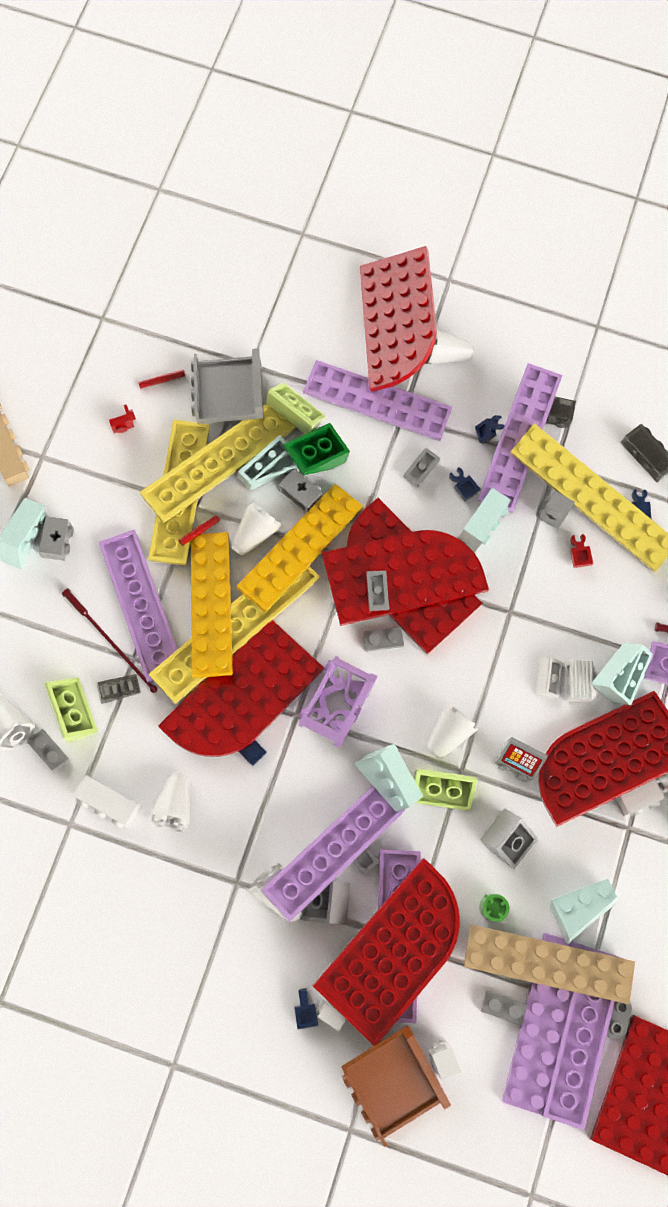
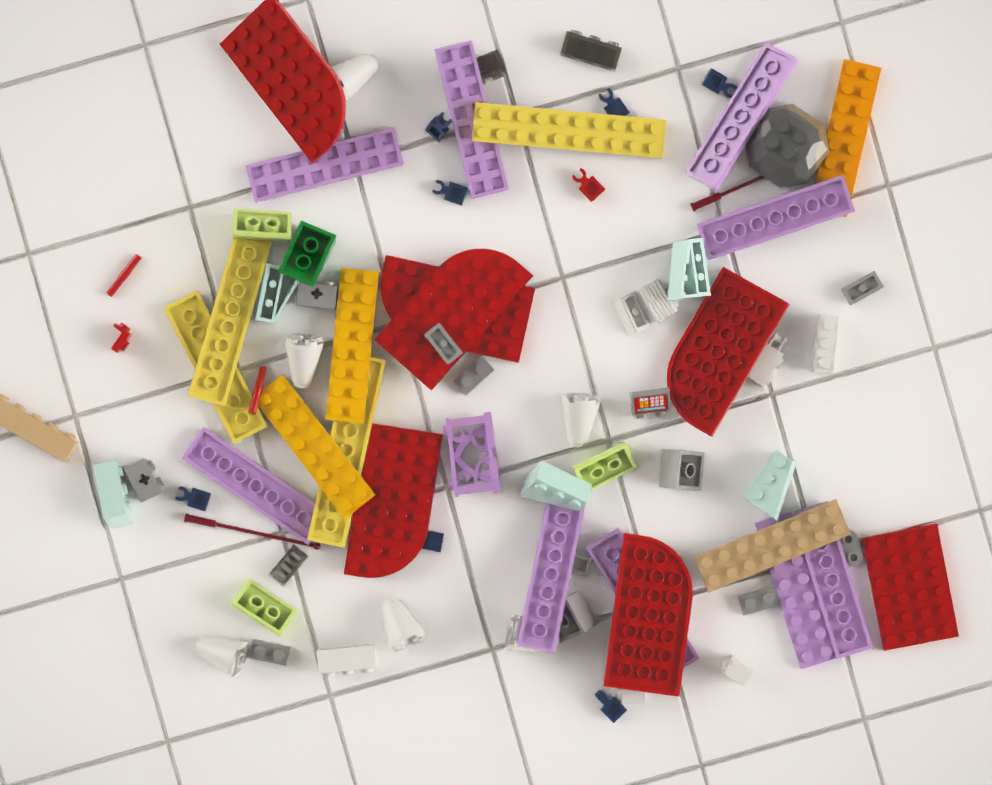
camera: 30 degrees left, 15 degrees up
light grey panel [191,348,264,424] -> none
dark orange panel [341,1026,452,1147] -> none
light grey plate [403,448,440,487] -> none
light aqua wedge [458,488,511,553] -> none
bright green piece [479,894,509,922] -> none
light grey brick [539,491,575,529] -> none
none -> dark blue plate [175,486,212,512]

